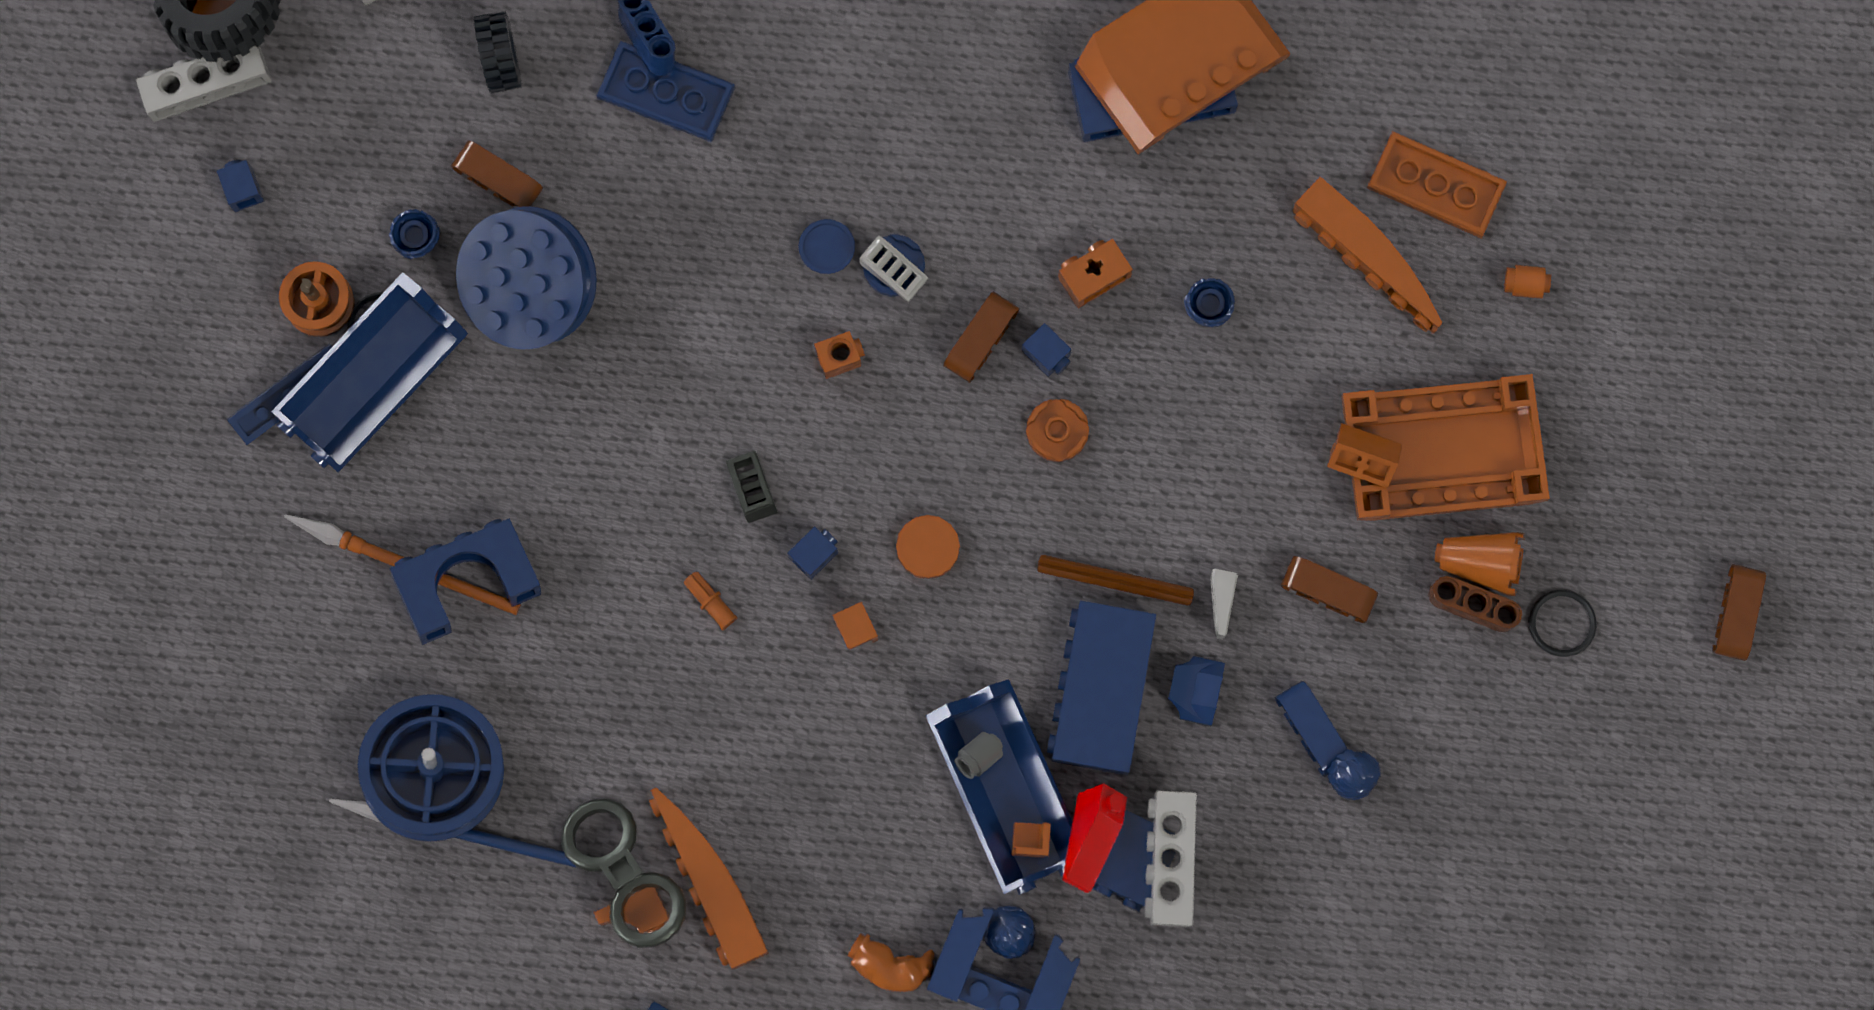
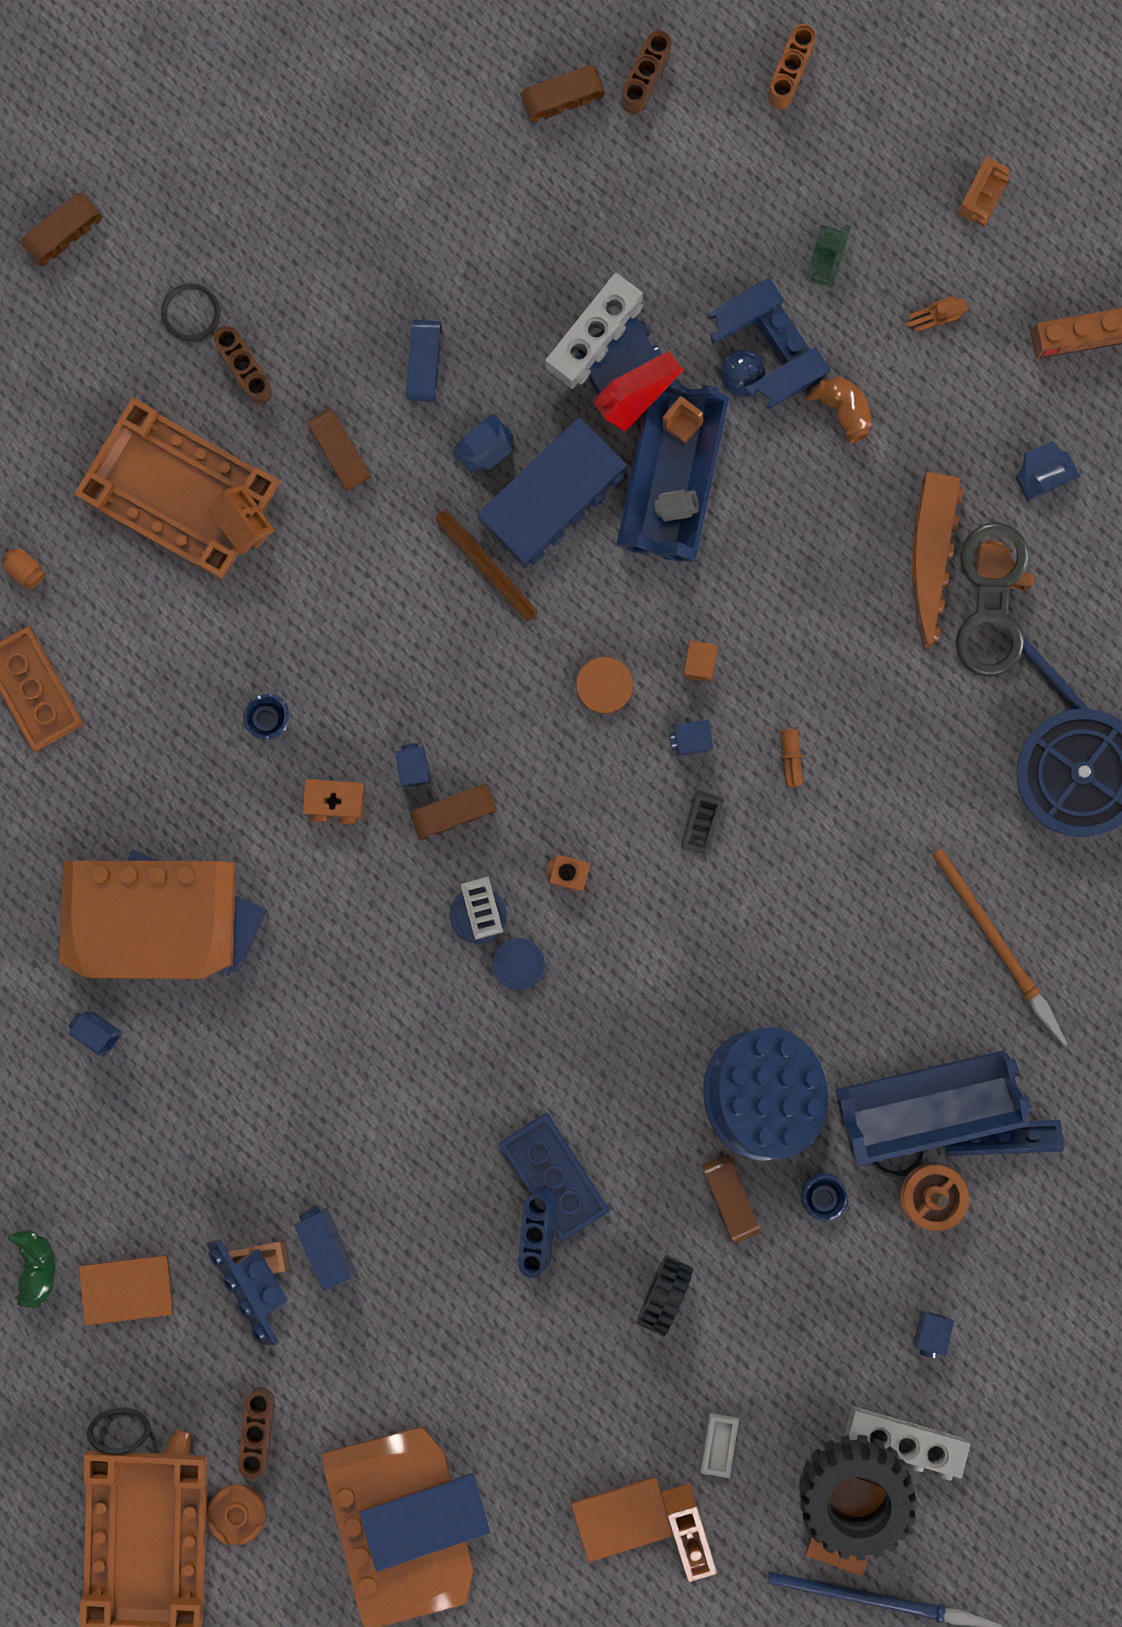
camera: 145 degrees left, 5 degrees up
dark blue arch [390,518,541,645] -> none
dark orange tile [1026,399,1089,462] -> none
light grey slope [1210,569,1238,640] -> none
dark orange slope [1292,176,1442,334] -> none
dark blue hair [1328,750,1381,800] -> none
dark orange cone [1435,532,1525,596] -> none

